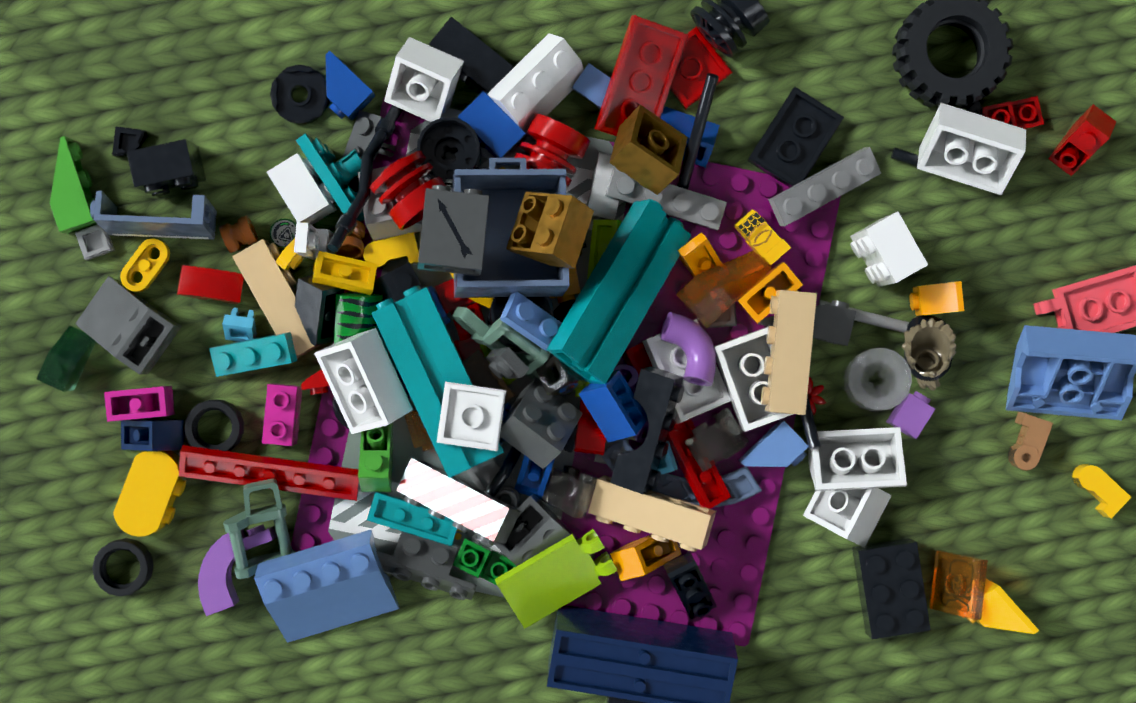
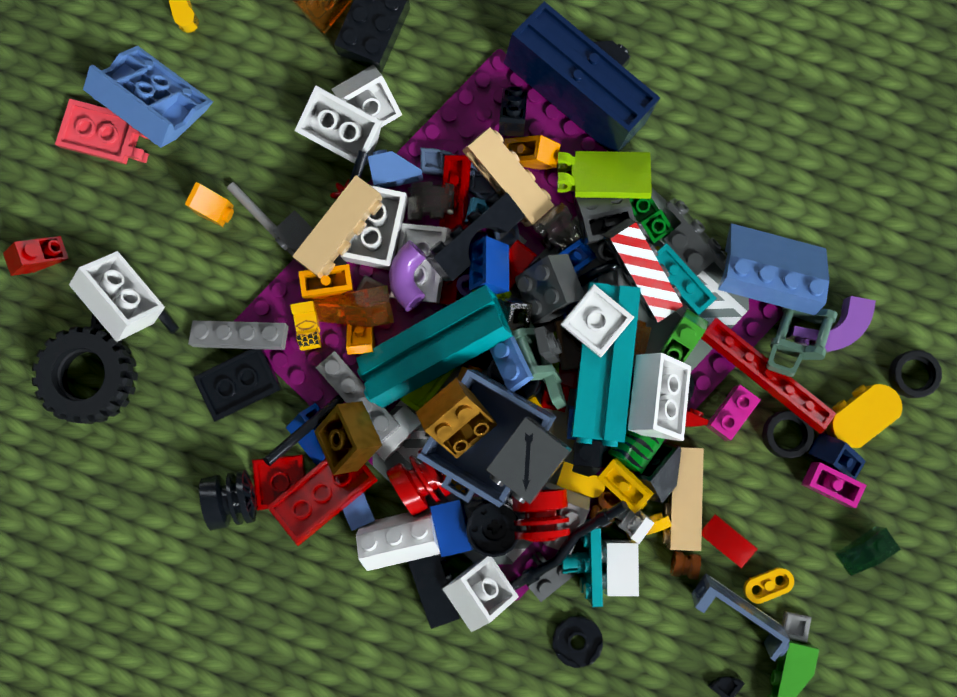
camera: 145 degrees left, 5 degrees down
dark grey slope [75,276,182,375] -> none
black brick [127,139,206,196] -> none
teal plate [209,332,298,377] -> none
medium azure tile [222,307,257,342] -> none
tile [270,219,296,248] -> none
blue slope [326,50,376,121] -> none
red plate [434,278,473,313] -> none
clear wheel [843,348,912,411] -> none
white brick [850,212,928,287] -> none
medium lavender brick [886,391,935,439] -> none
dark tan hair [902,315,957,391] -> none
red slope [981,96,1044,129] -> none
medium nougat leg [1008,412,1053,471] -> none

